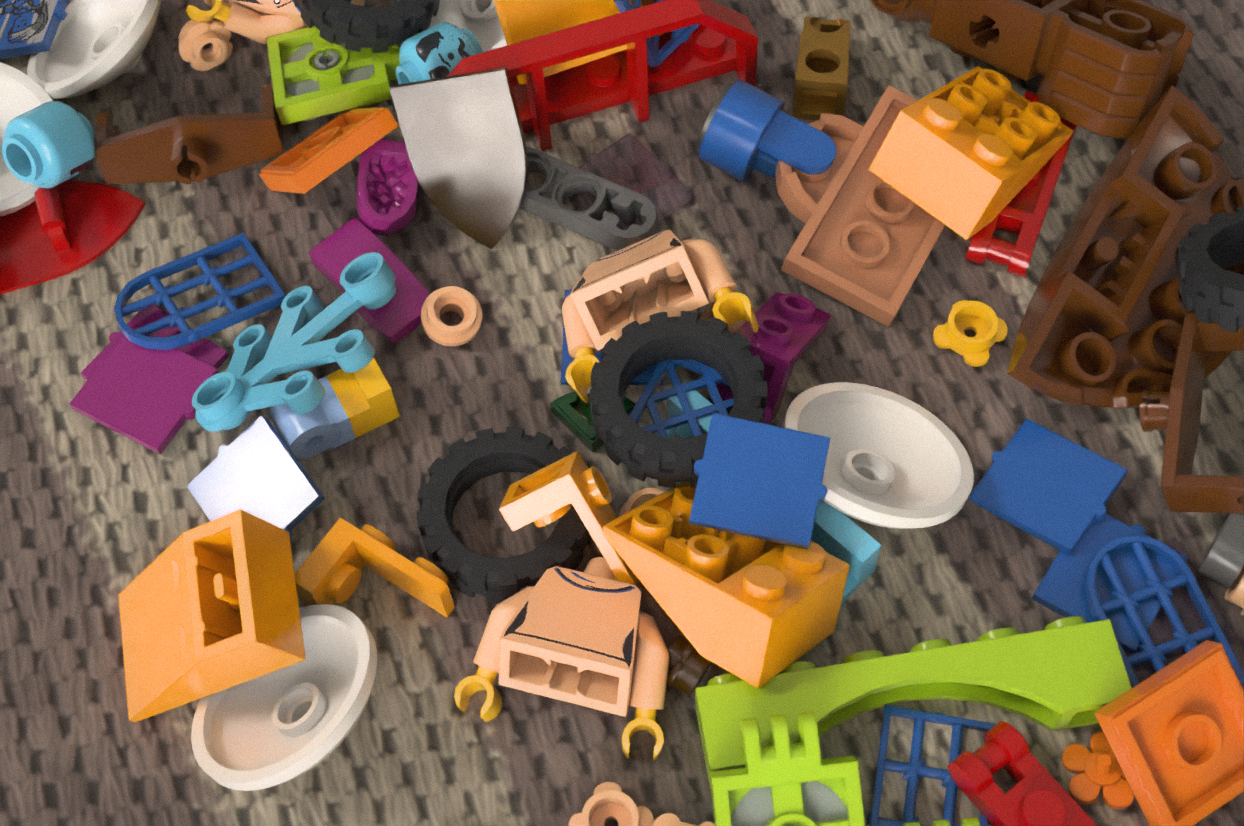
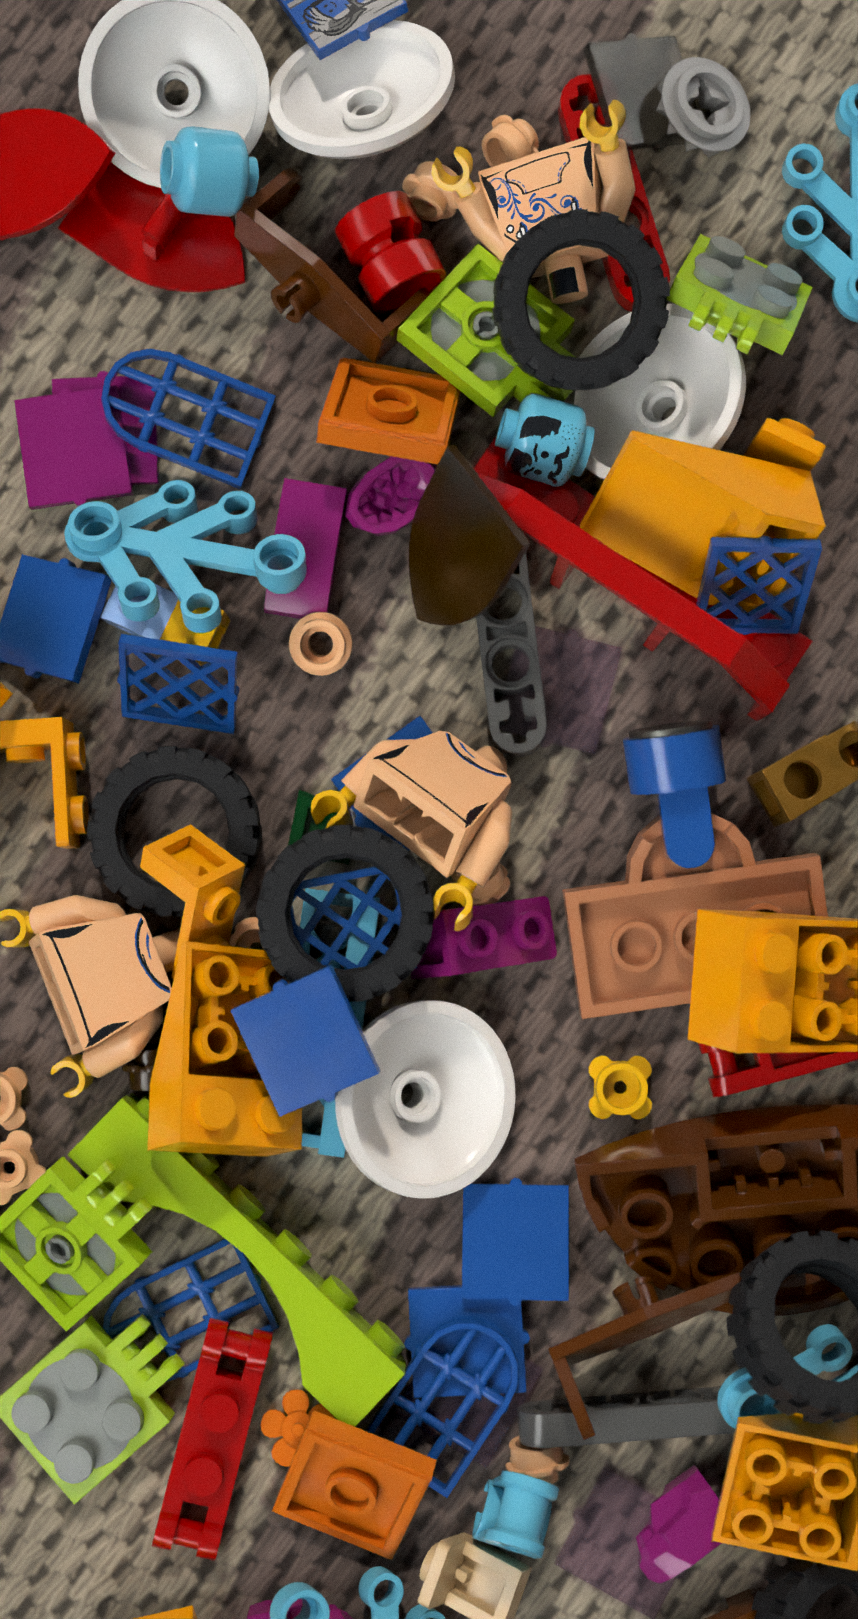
camera: 50 degrees right, 25 degrees up
none -> blue window [117,634,240,734]
none -> red wheel [335,191,446,314]

